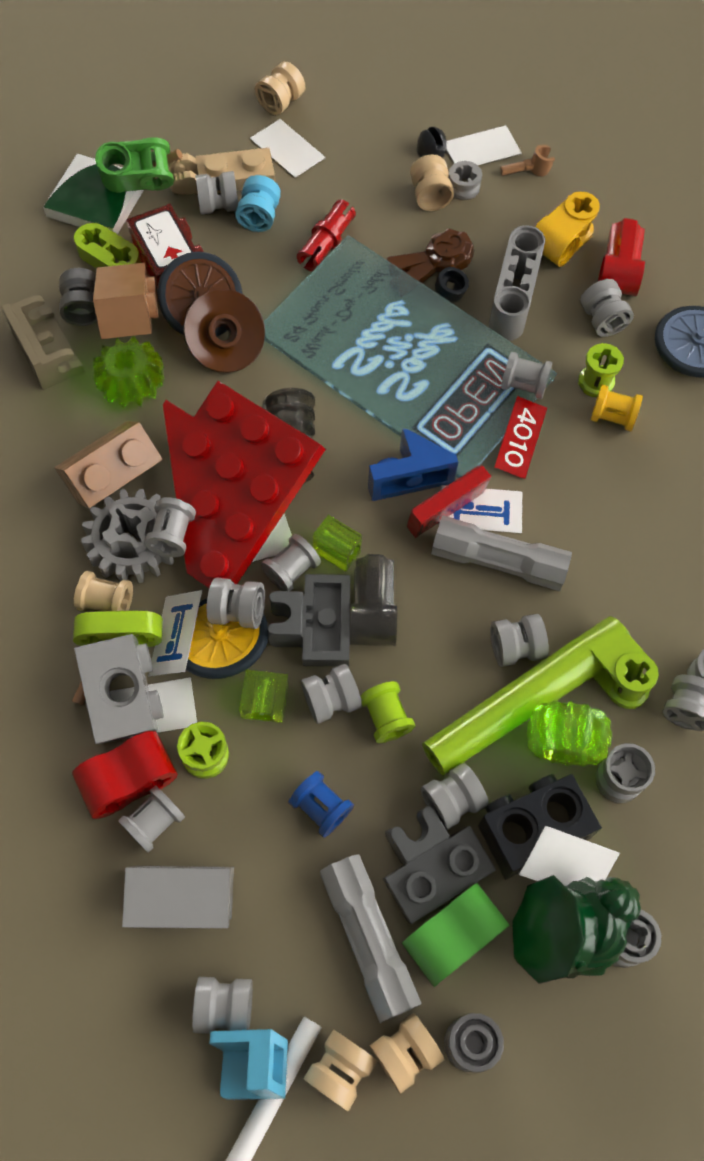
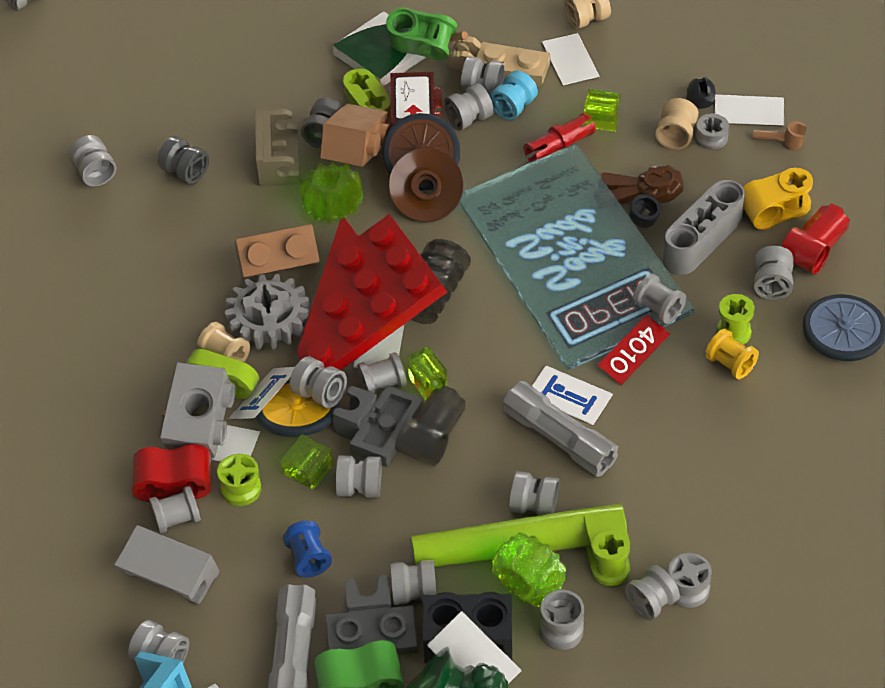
camera: 30 degrees right, 15 degrees down
light grey bush [144,497,196,557] -> none
lime bush [360,681,416,743] -> none
blue slope [368,428,458,501] -> none
red tile [406,465,492,538] -> none
none -> light grey wheel [444,83,494,131]
none -> clear neon green piece [584,89,621,132]

